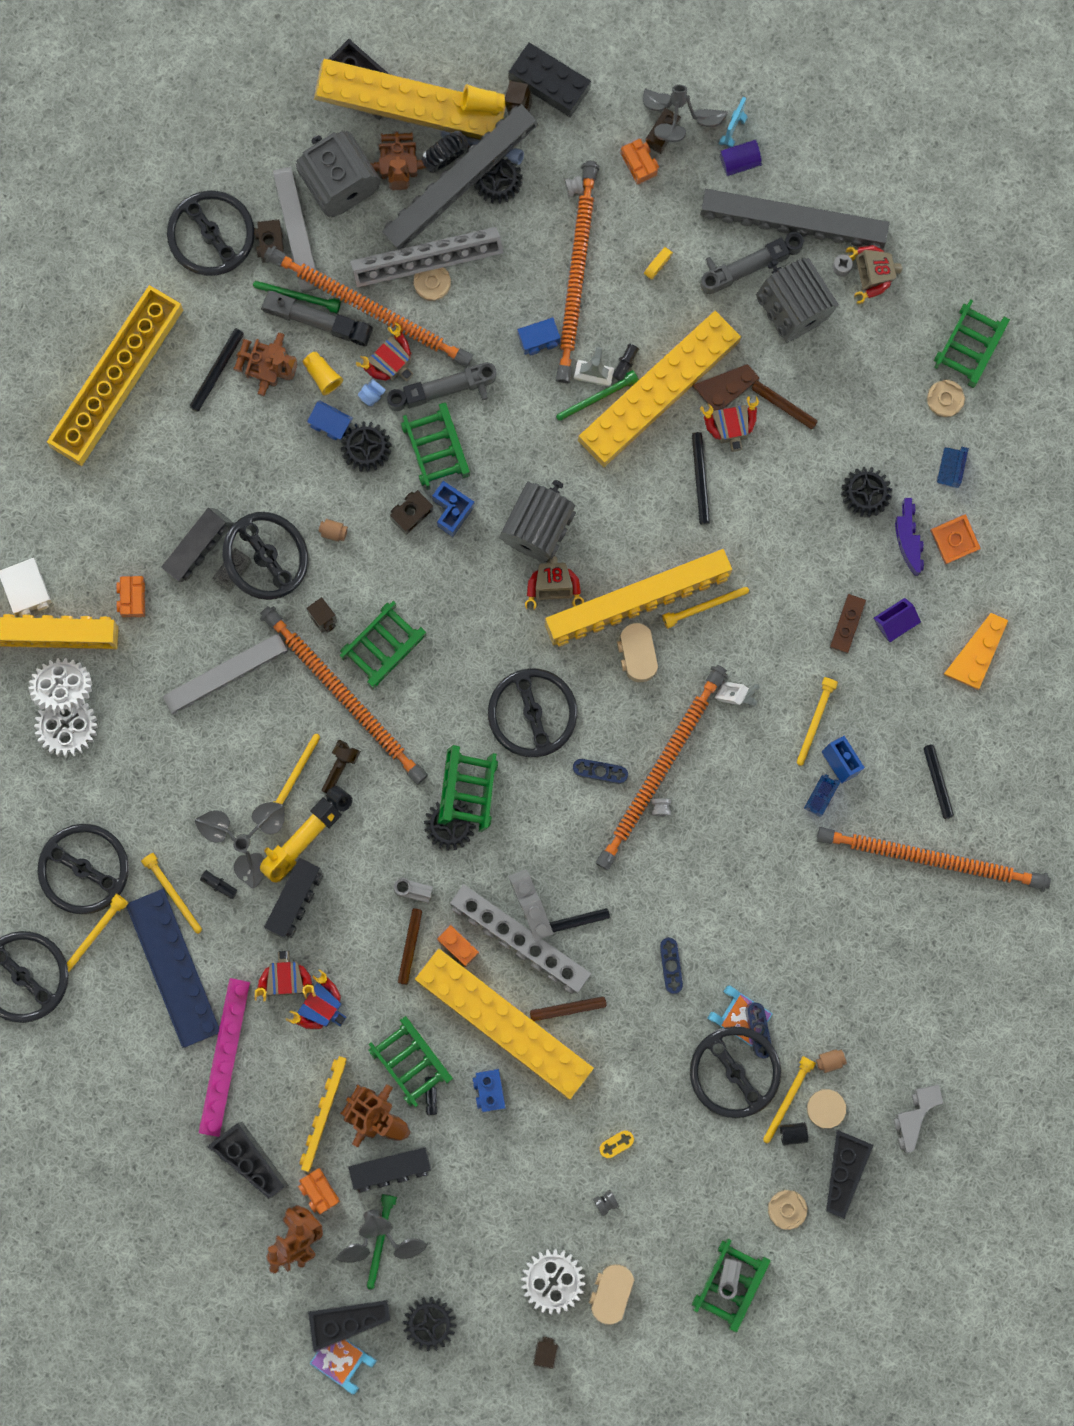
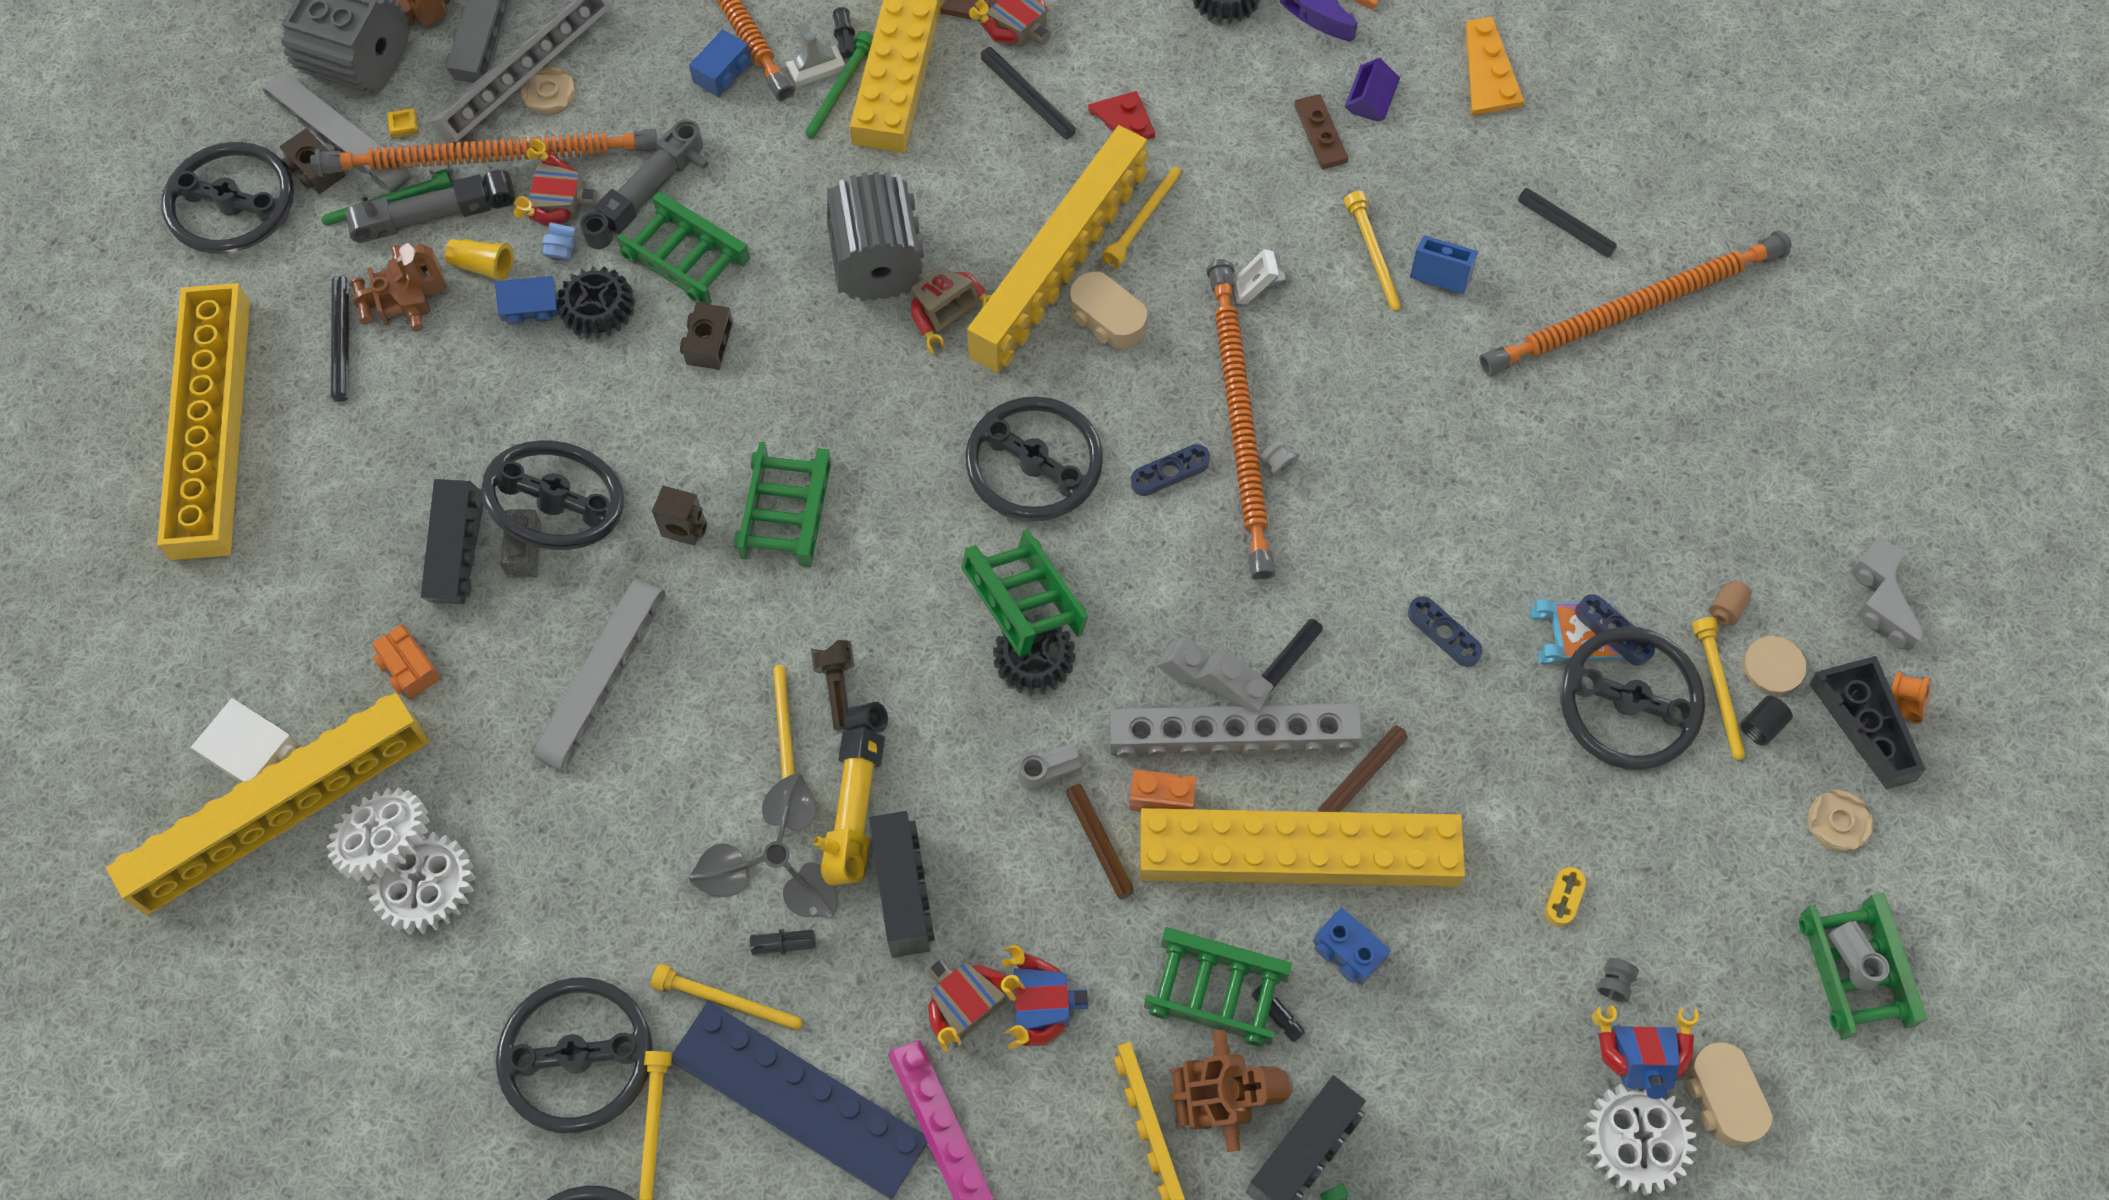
camera: 30 degrees left, 15 degrees down
orange hose [260,606,428,785] -> none
medium nougat brick [319,519,348,542] -> none
blue brick [432,481,475,537] -> none
clear blue hinge [804,774,841,818] -> none
none -> yellow tile [387,108,419,138]
none -> red wing [1088,91,1155,140]
none -> torso [1592,1005,1699,1099]
none -> orange piece [1891,672,1931,724]

